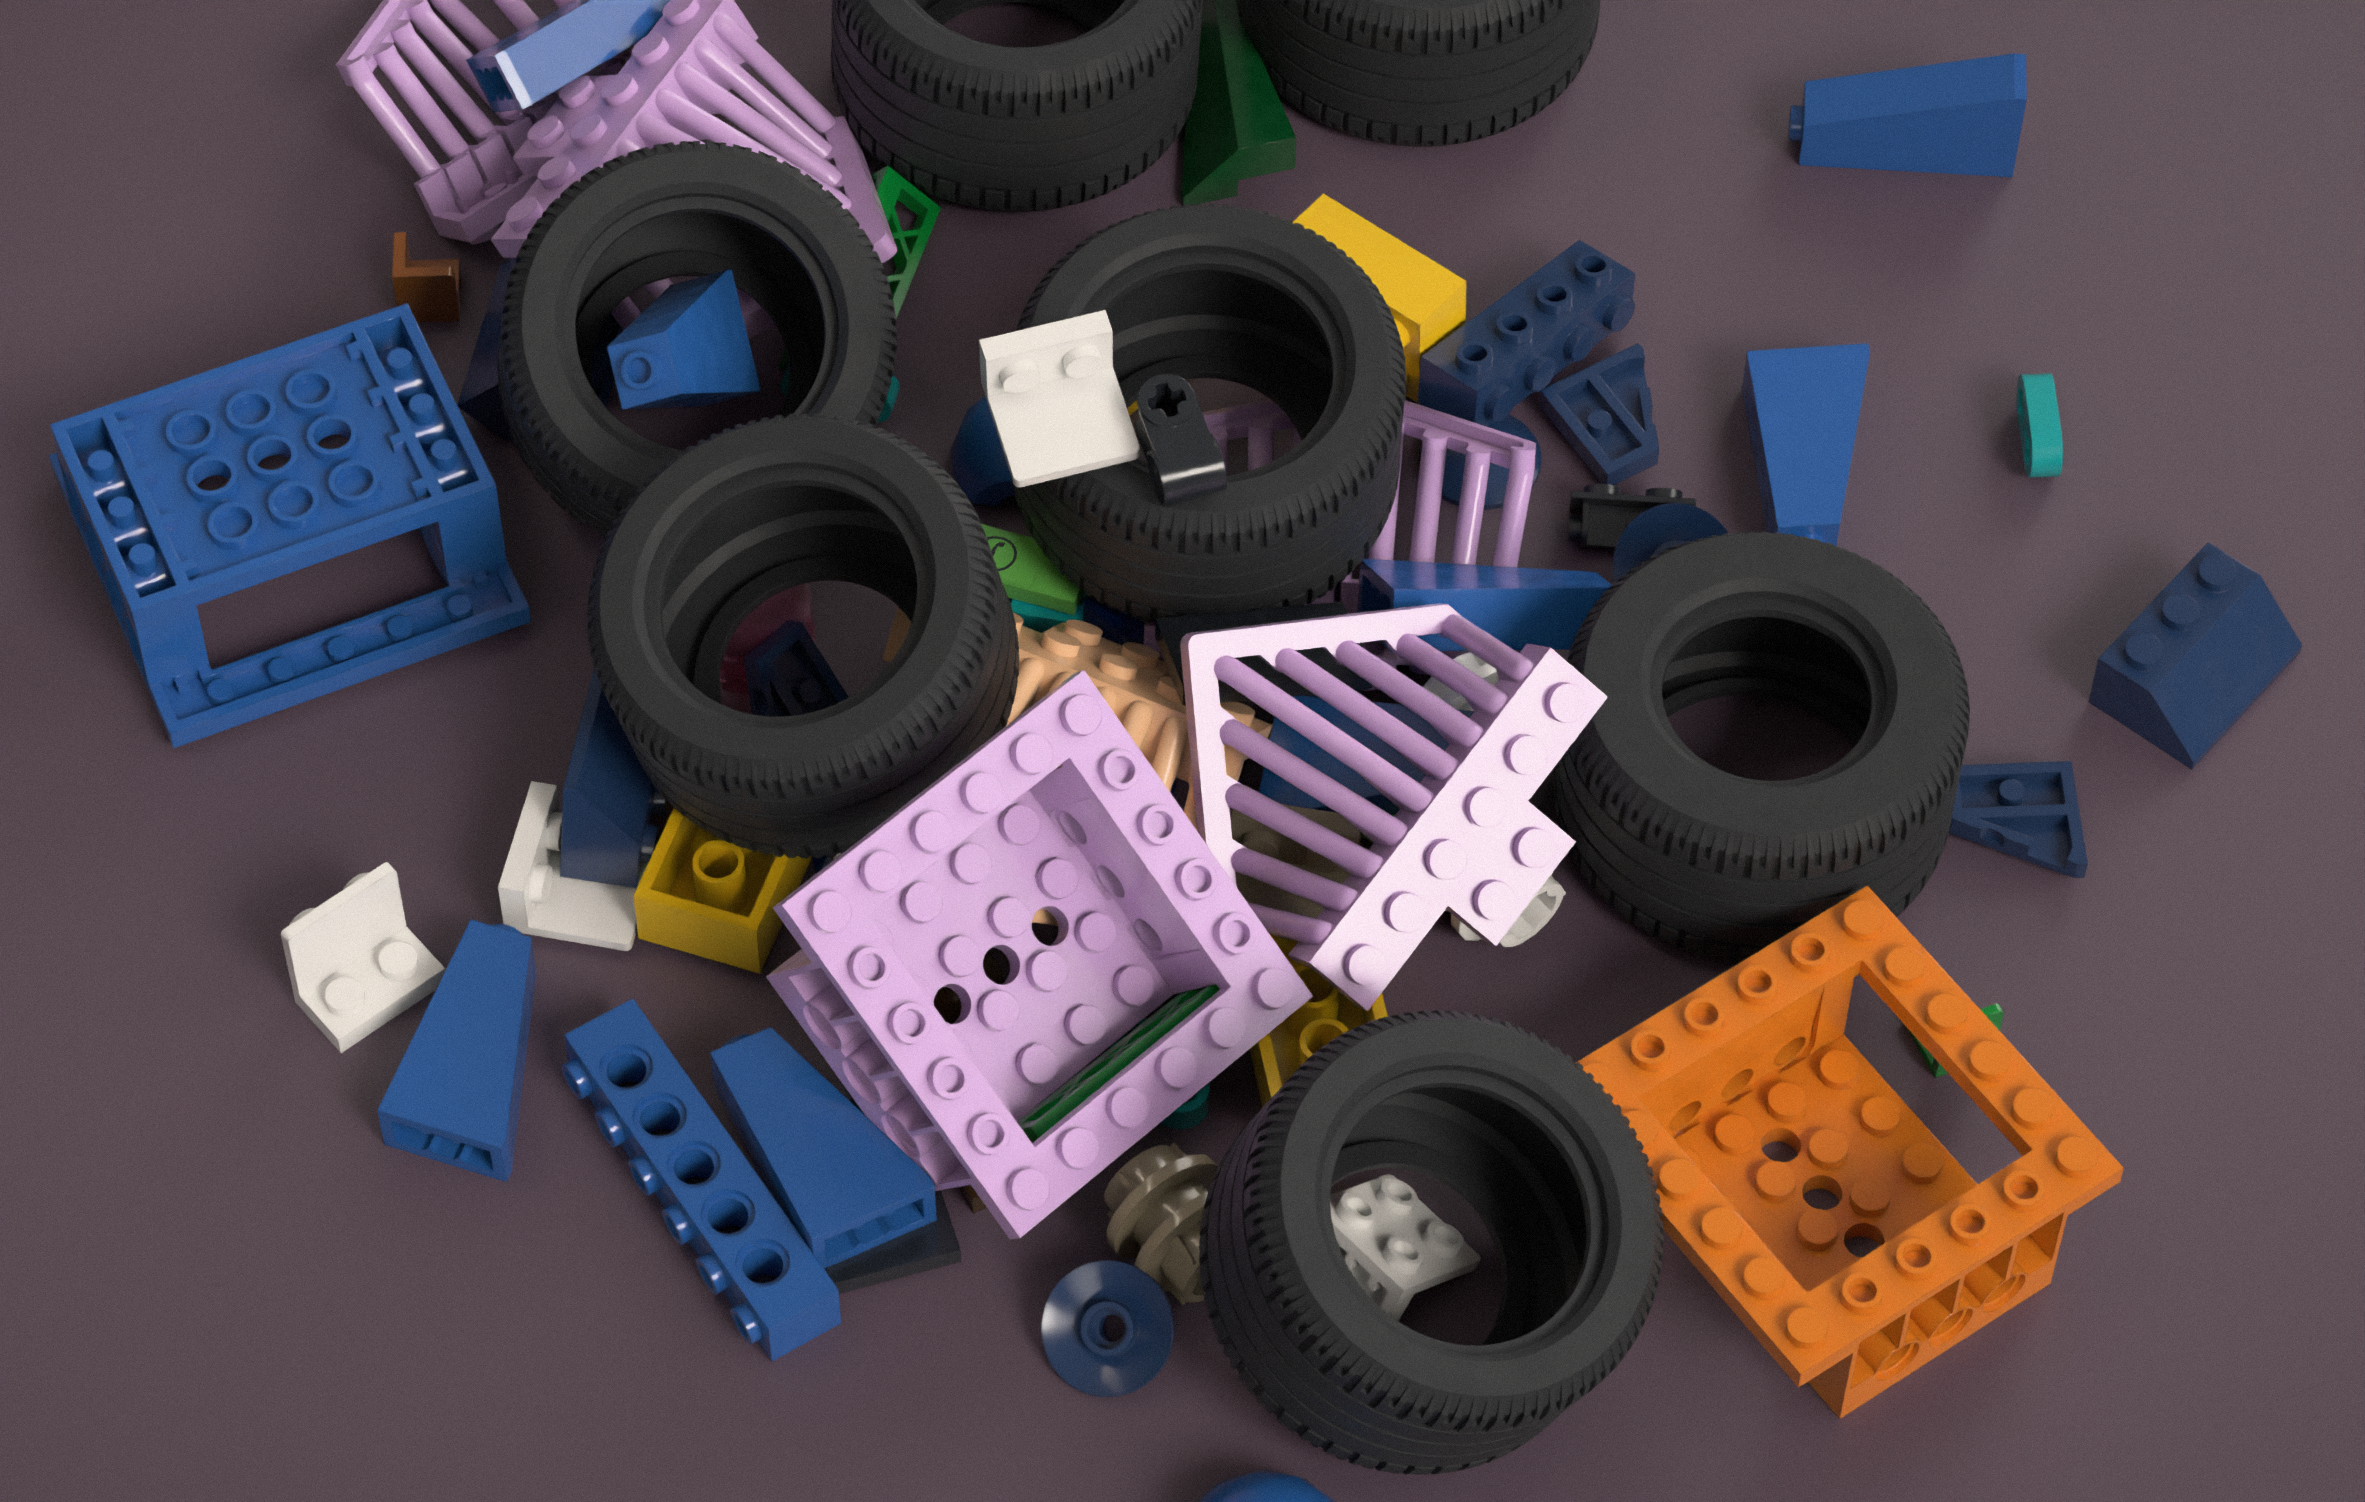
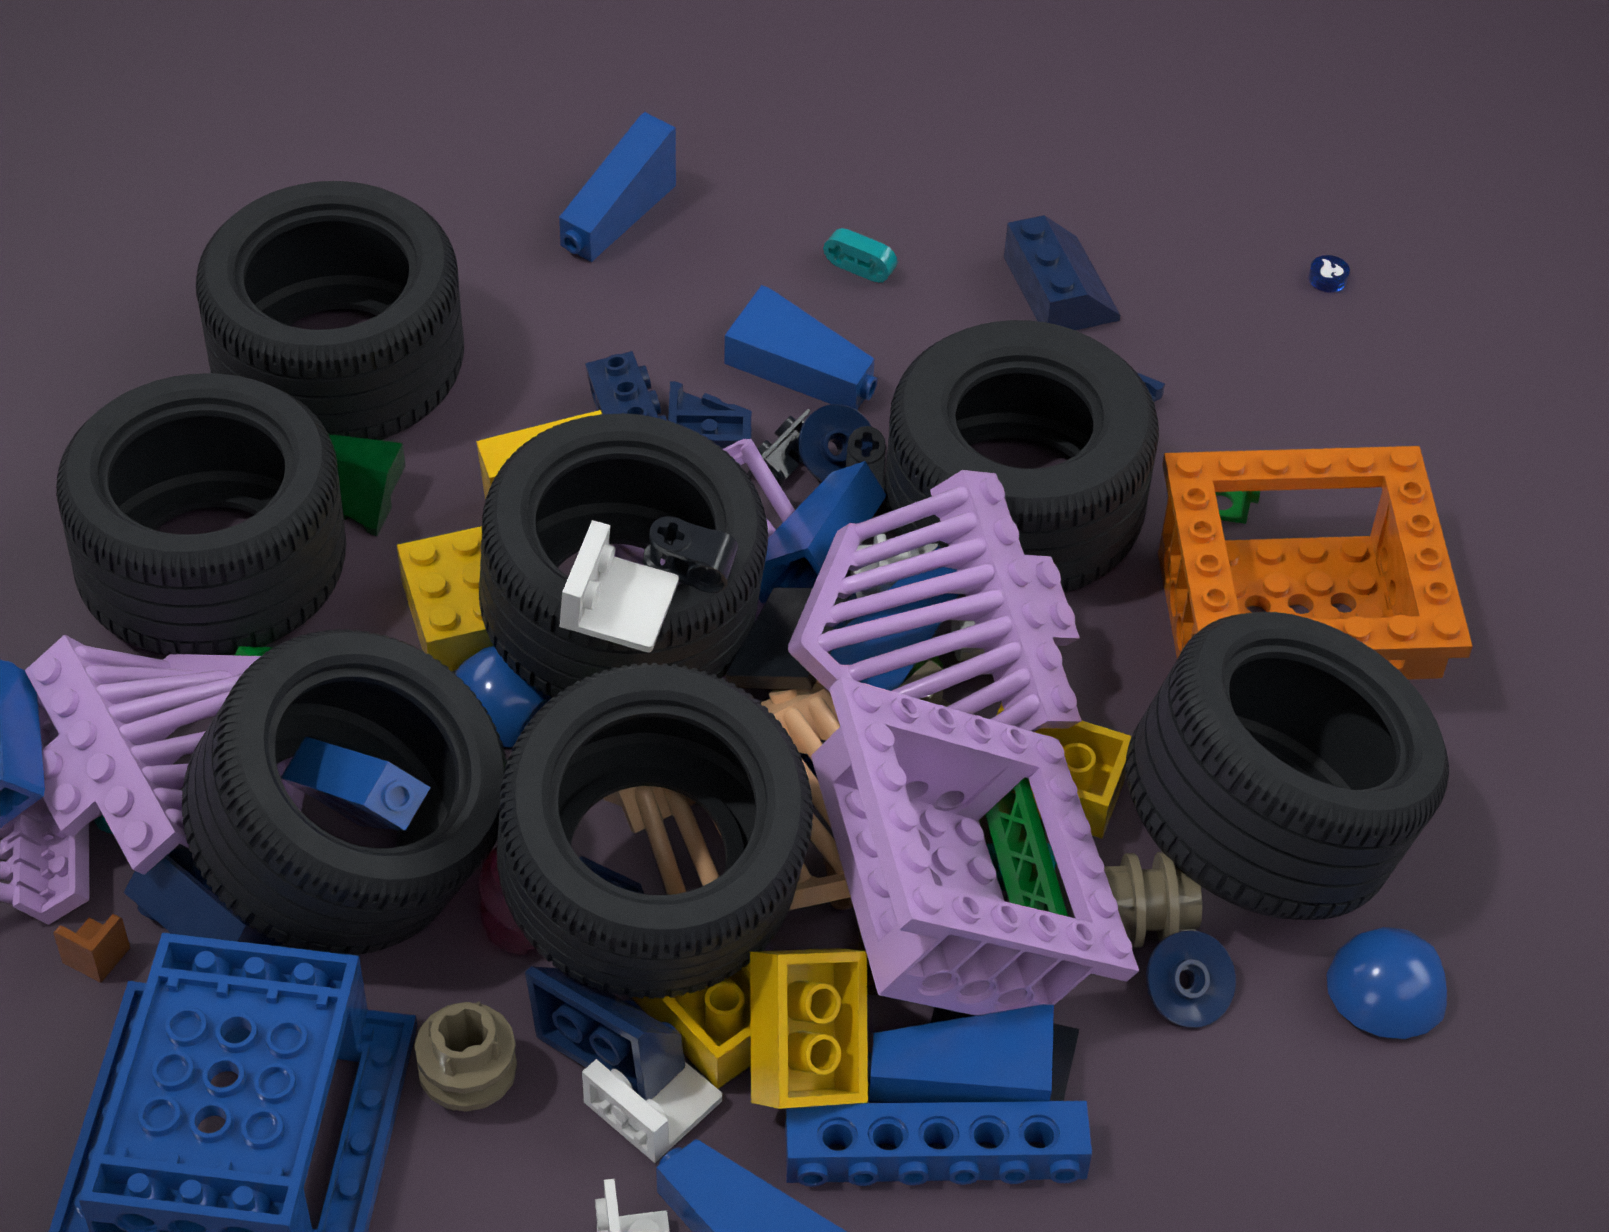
camera: 60 degrees left, 5 degrees down
none -> dark tan piece [414,1001,517,1112]
none -> yellow brick [750,948,868,1109]

